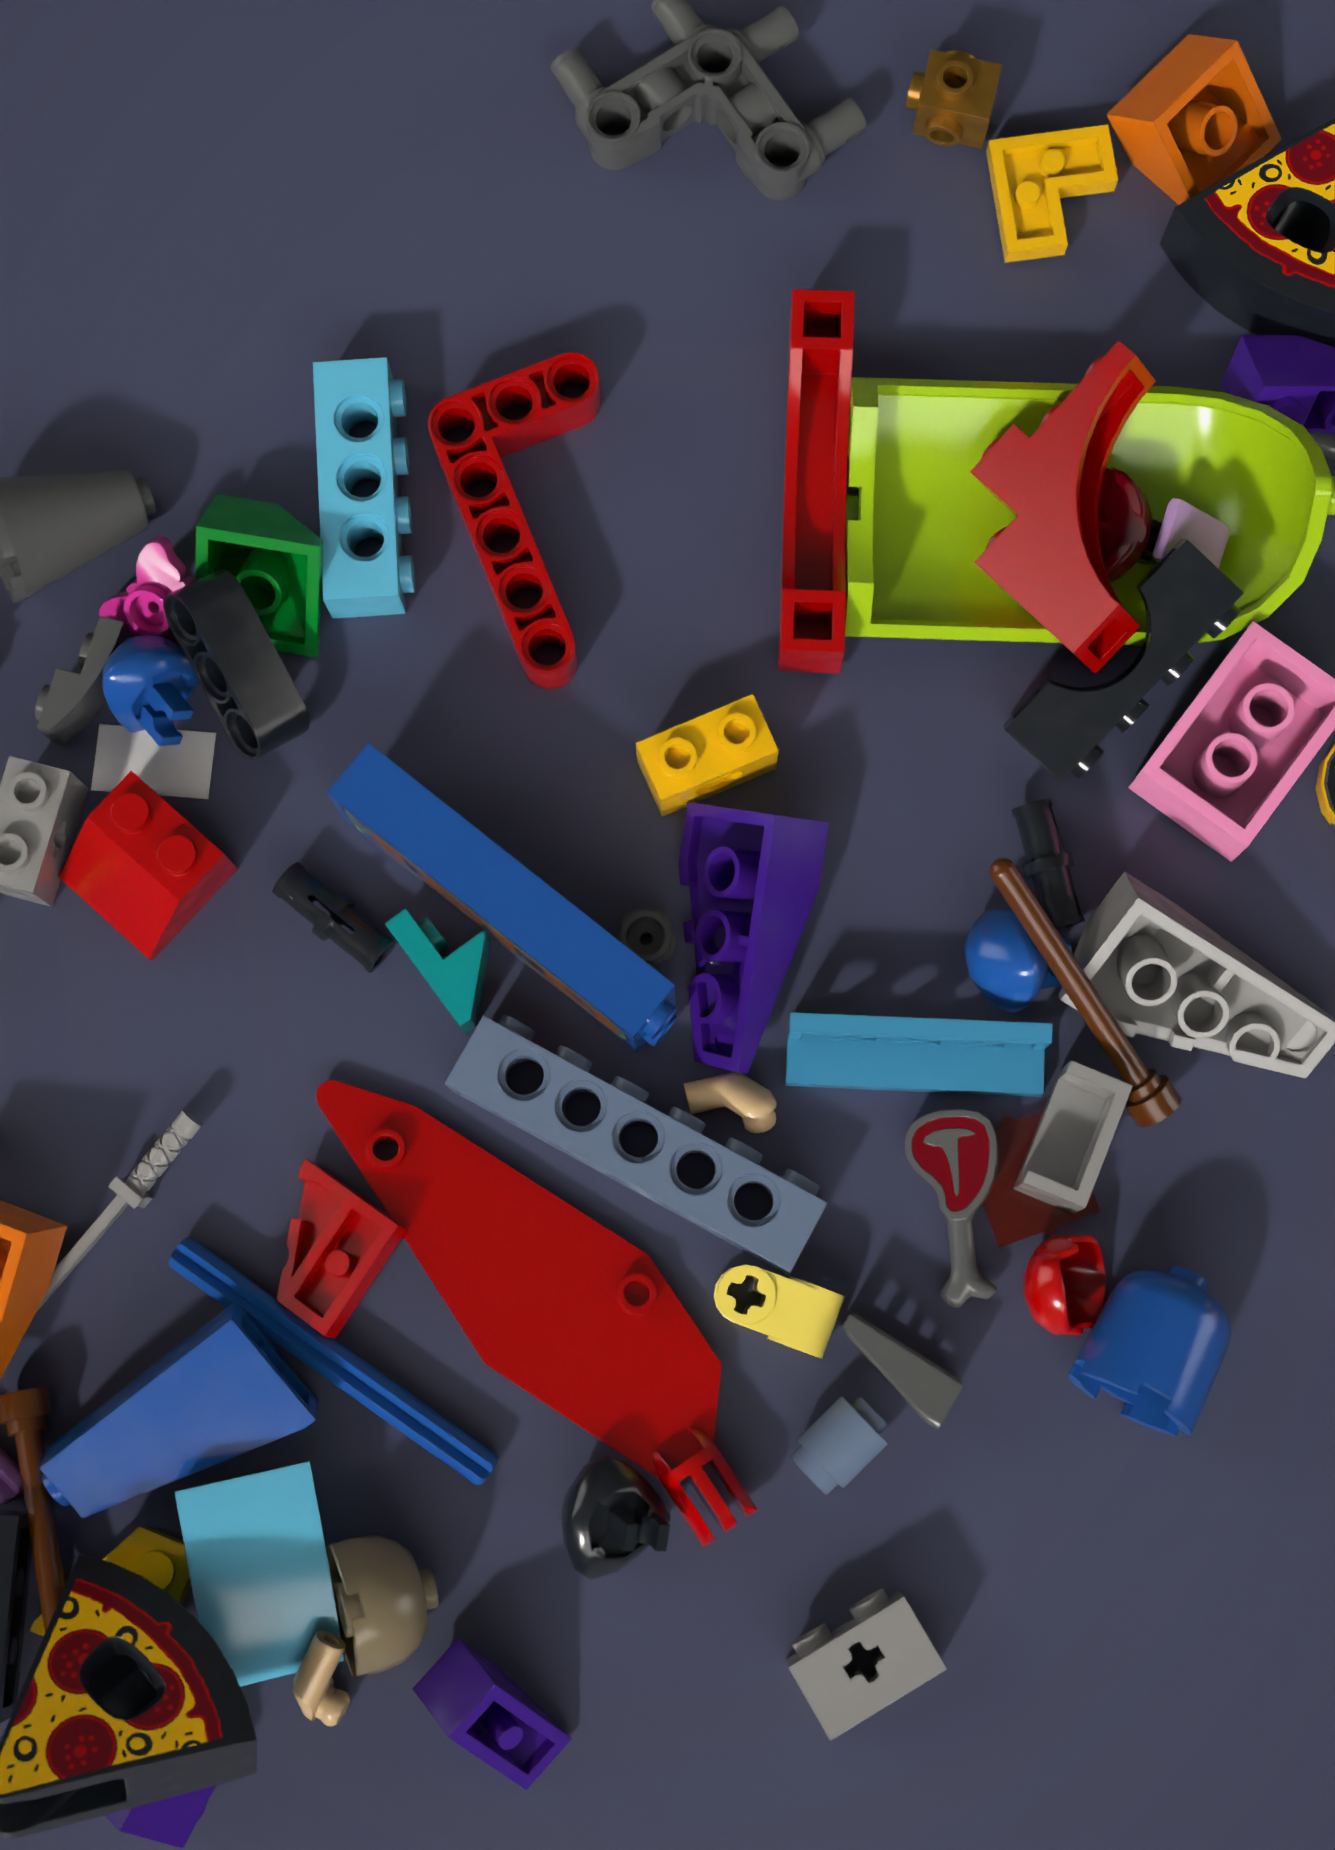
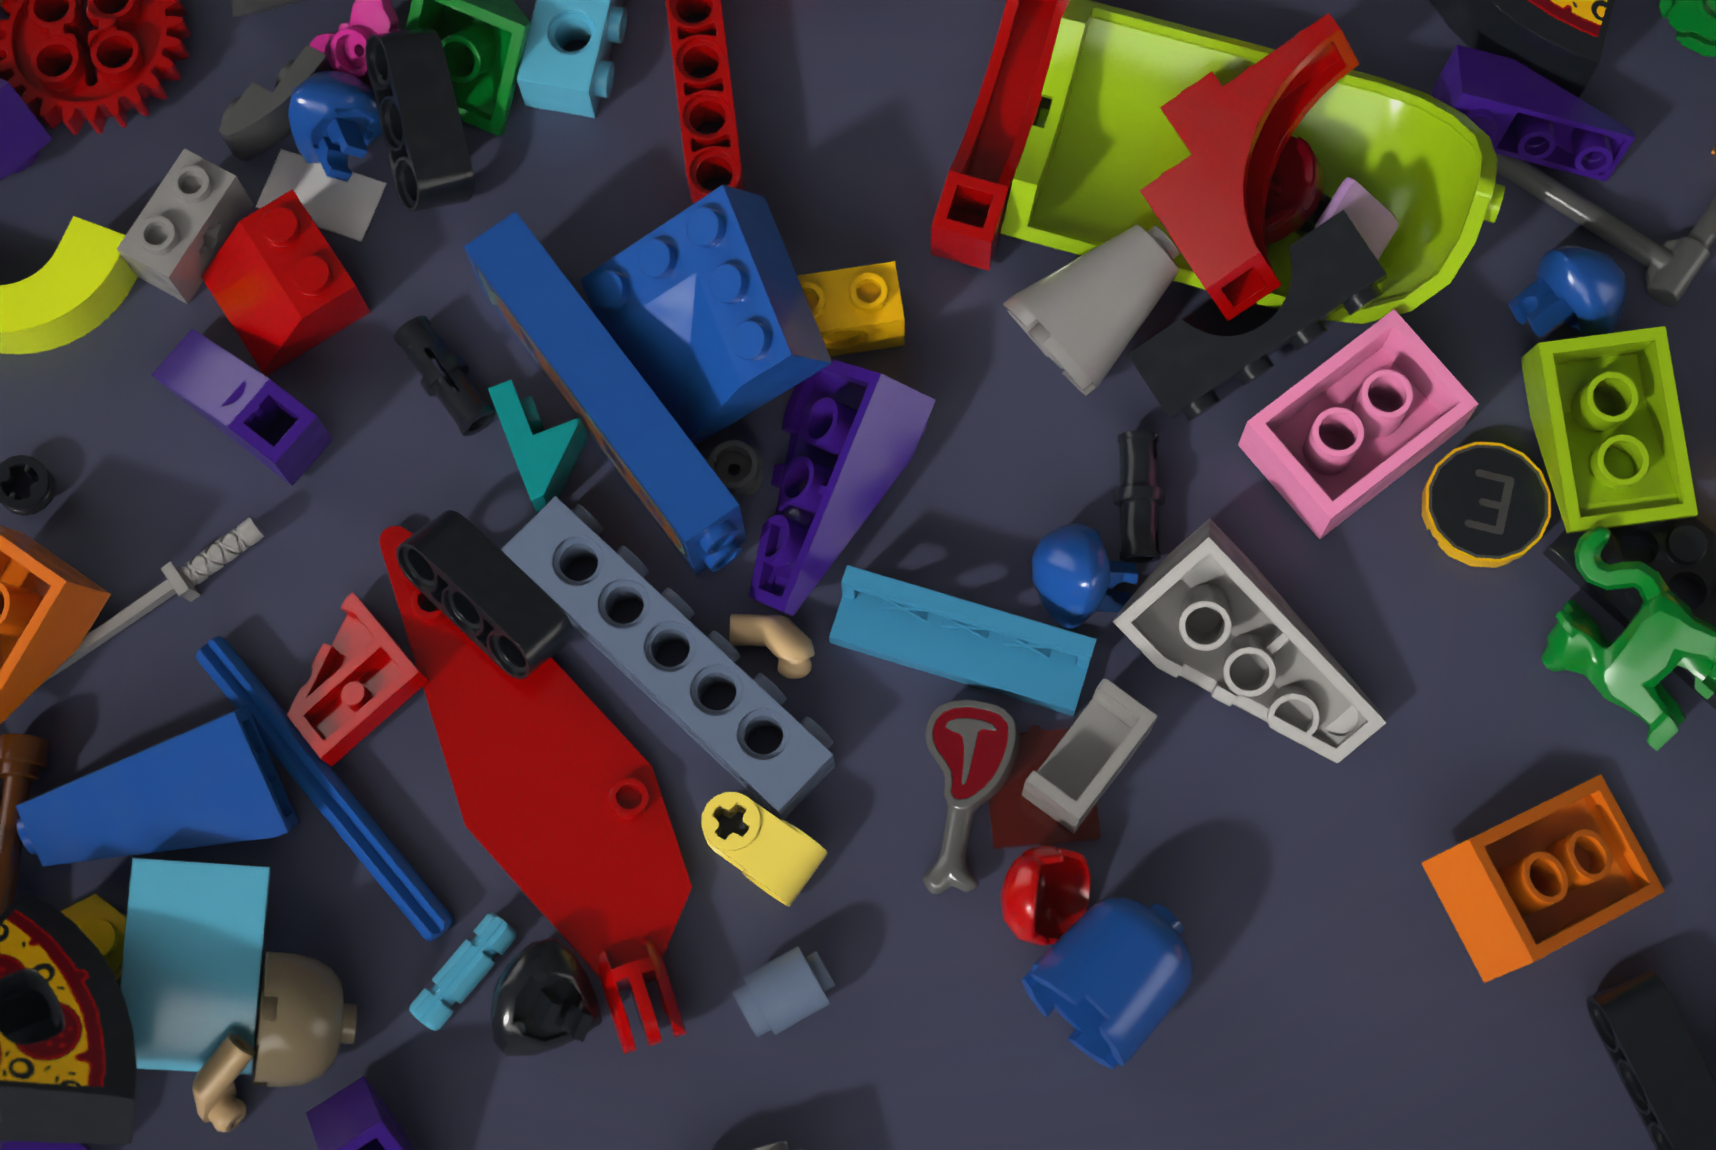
camera: 15 degrees right, 5 degrees down
dark grey slope [840,1313,964,1430] -> none
reddish brown piece [989,858,1182,1127] -> none
none -> dark purple slope [151,329,333,486]
none -> black beam [396,510,573,679]
none -> medium azure axle [409,913,517,1031]
none -> blue slope [581,185,832,446]
none -> light grey cone [1003,224,1180,397]

